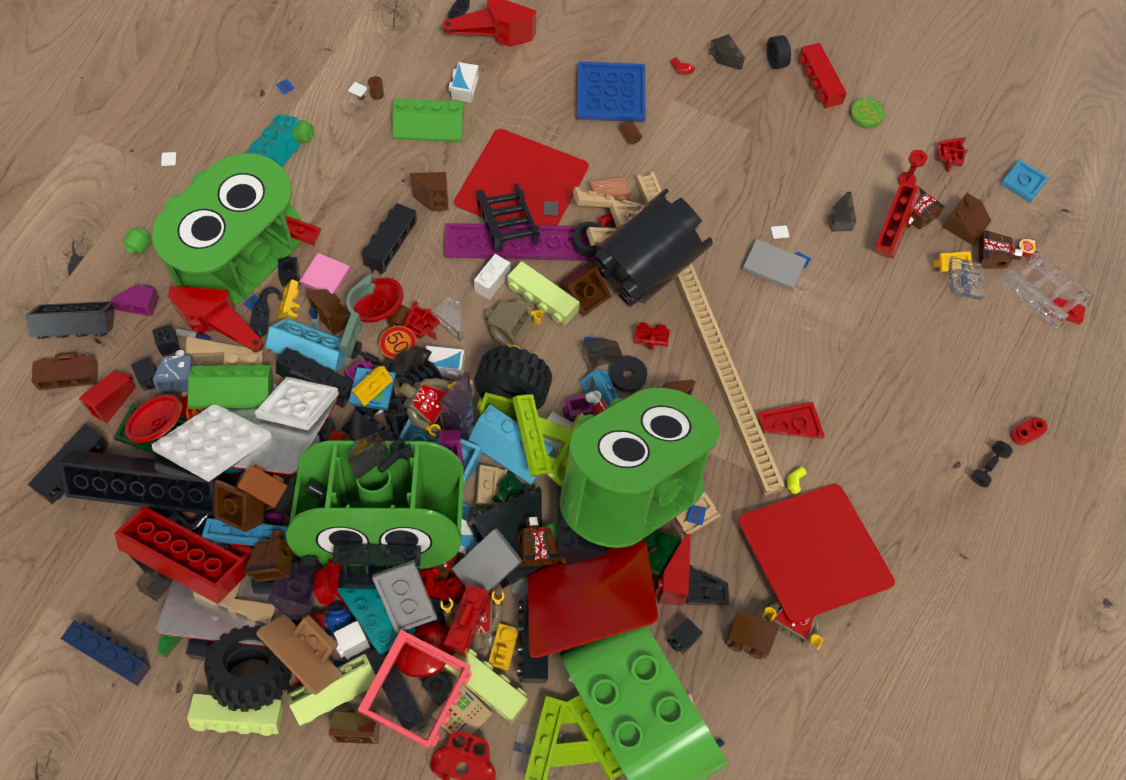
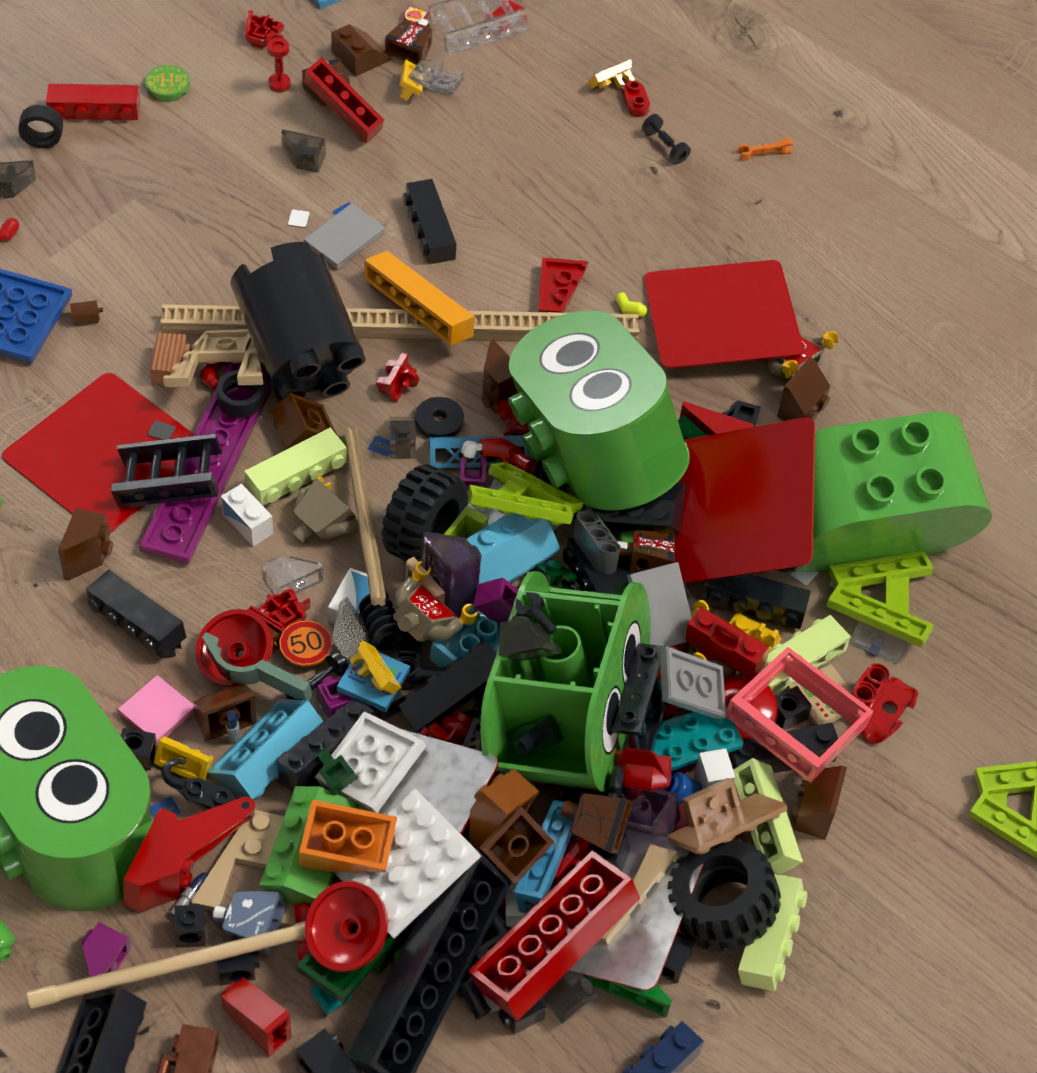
camera: 75 degrees left, 10 degrees down
none -> tan piece [27,922,306,1009]
none -> orange slope [298,800,397,872]
none -> dark green plate [316,747,358,795]
none -> tan axle [344,427,386,606]
none -> light orange brick [364,251,475,346]
none -> black brick [403,179,457,264]
none -> dark grey beam [572,510,621,574]
none -> plate [587,60,634,89]
none -> orange piece [738,137,793,161]

